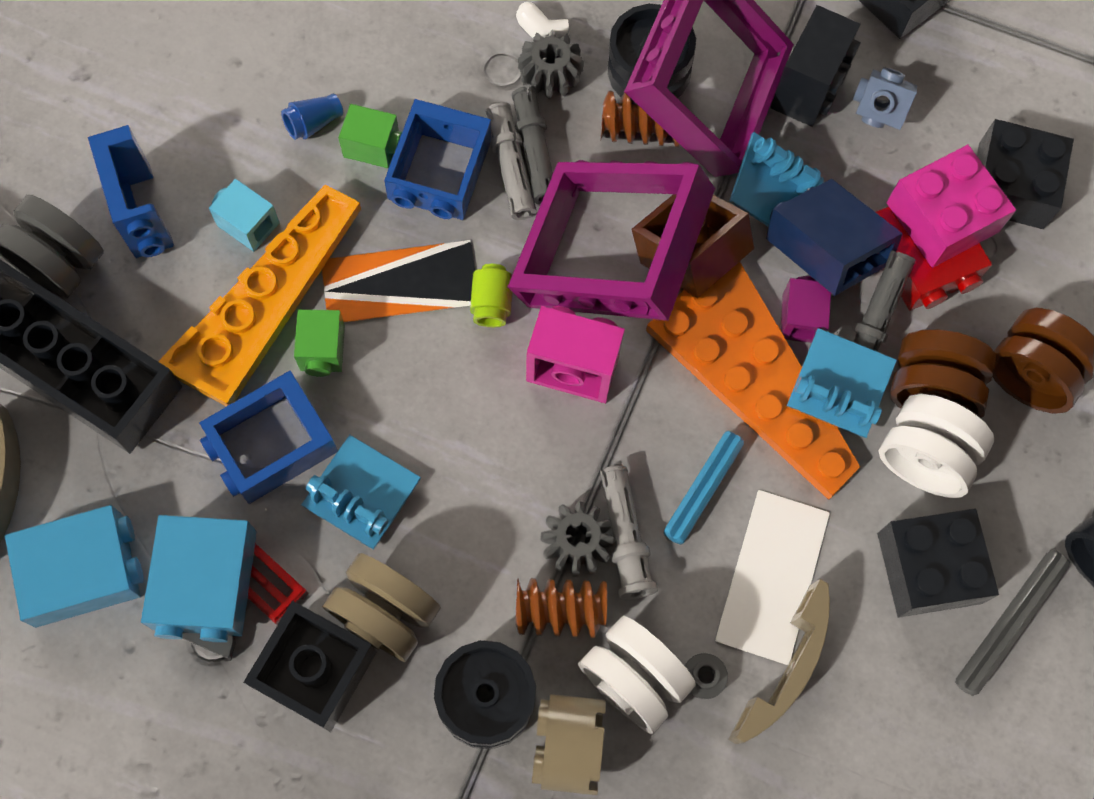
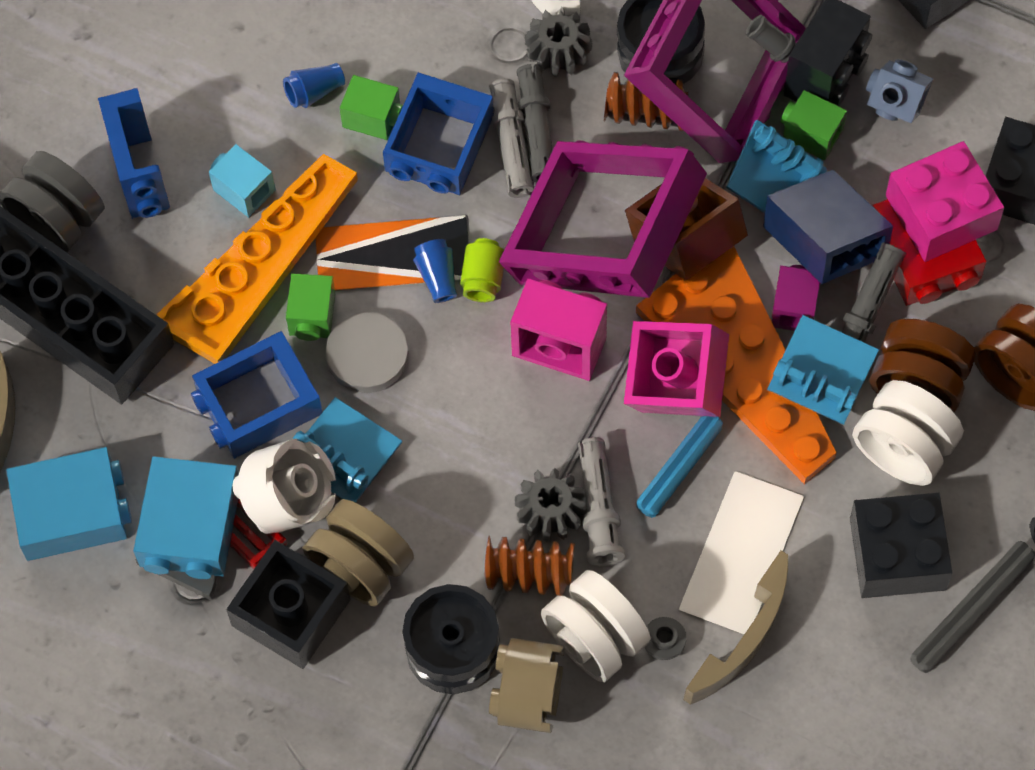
camera: 10 degrees right, 5 degrees down
none -> white brick [232,439,336,534]
none -> light grey tile [325,312,409,393]
none -> blue cone [413,239,457,303]
none -> dark pink brick [624,321,729,417]
none -> dark grey pin [746,15,797,63]
none -> bright green brick [780,90,847,161]

